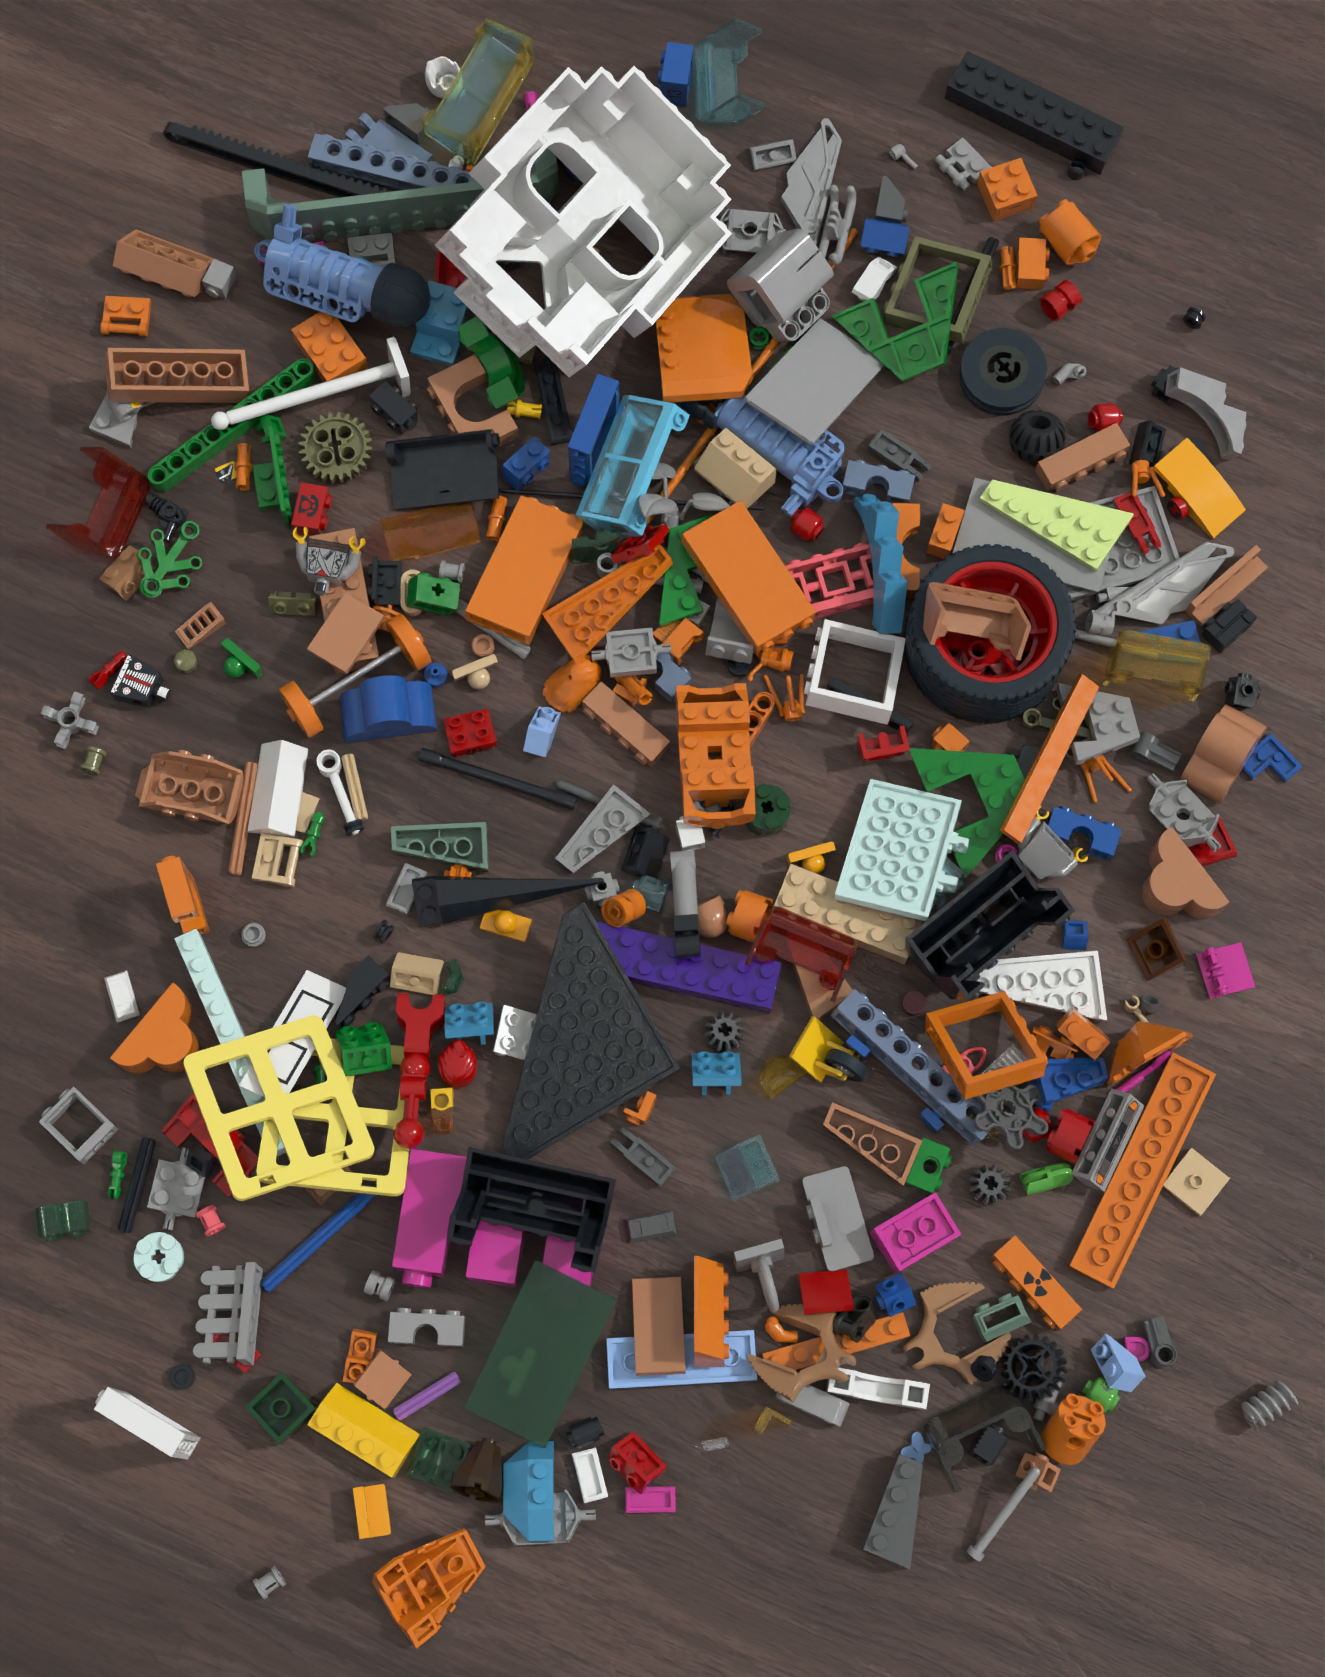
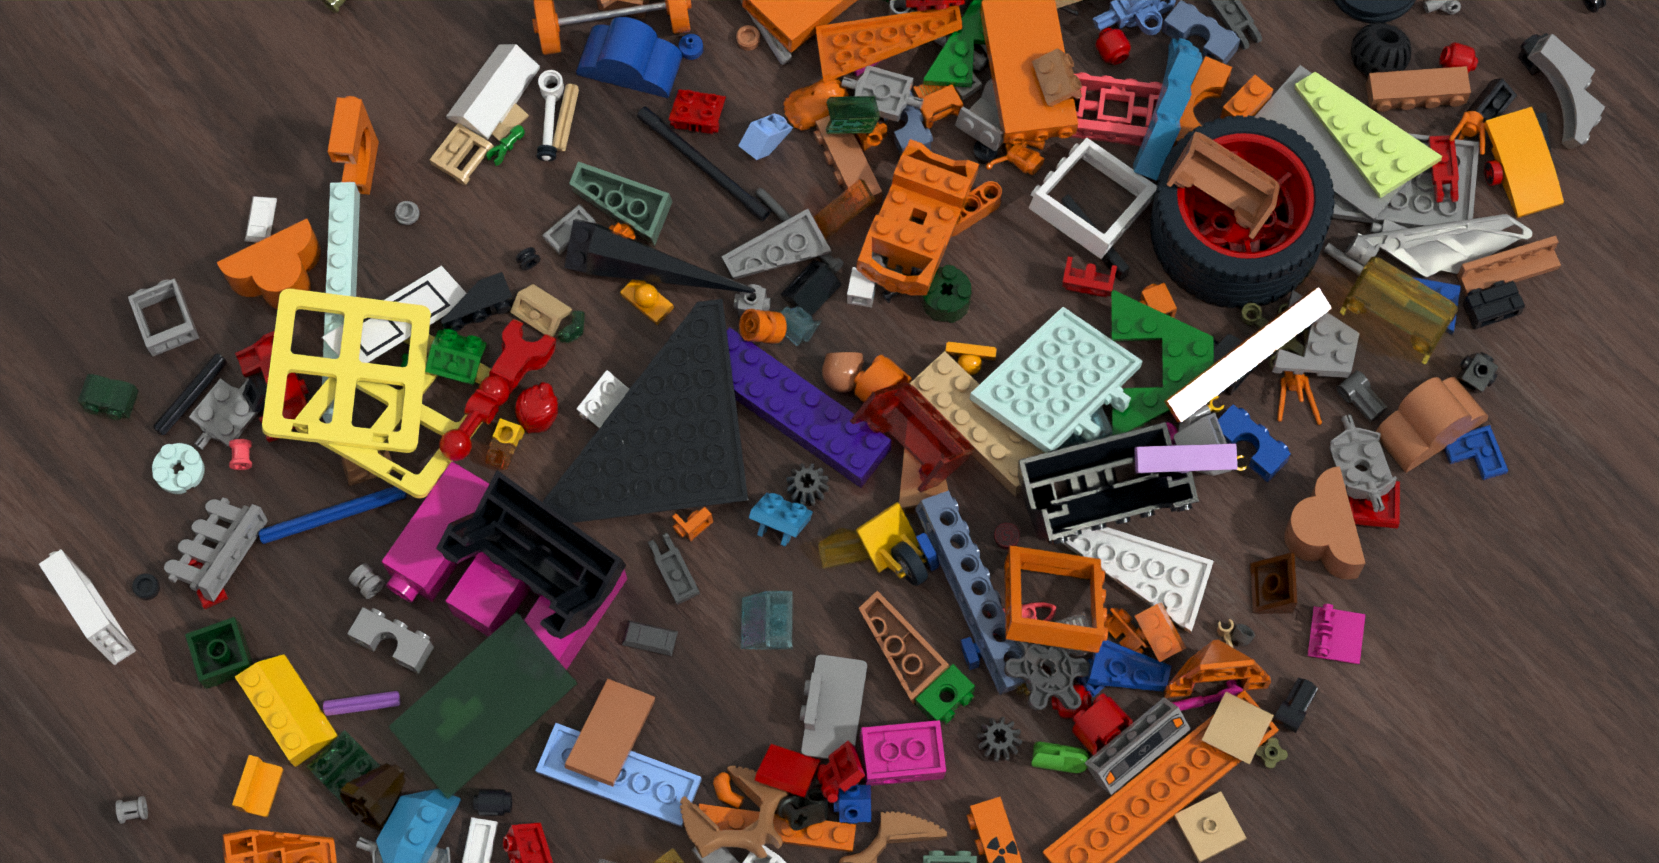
camera: 30 degrees right, 5 degrees down
green piece [108,1151,127,1199] -> none
nougat slope [135,750,243,824] -> none
nougat axle [228,762,258,876] -> none
orange slope [343,1329,378,1383] -> none
nougat piece [353,1350,412,1409] -> none
dark azure plate [445,1002,494,1045] -> none
tan tile [451,654,498,690] -> none
piece [670,850,701,959] -> none
orange slope [694,1256,729,1367] -> none
light grey tile [734,1239,784,1313] -> none
orange plant [763,674,805,722] -> none
blue slope [1062,920,1088,950] -> none
none -> clear orange plate [813,179,875,240]
none -> red plate [817,741,865,803]
none -> clear green panel [825,96,880,134]
none -> medium nougat bracket [1032,48,1082,107]
none -> lavender tile [1135,444,1237,473]
none -> tan slope [1202,691,1274,764]
none -> olive plate [1256,737,1288,769]
none -> black piece [1272,677,1318,733]

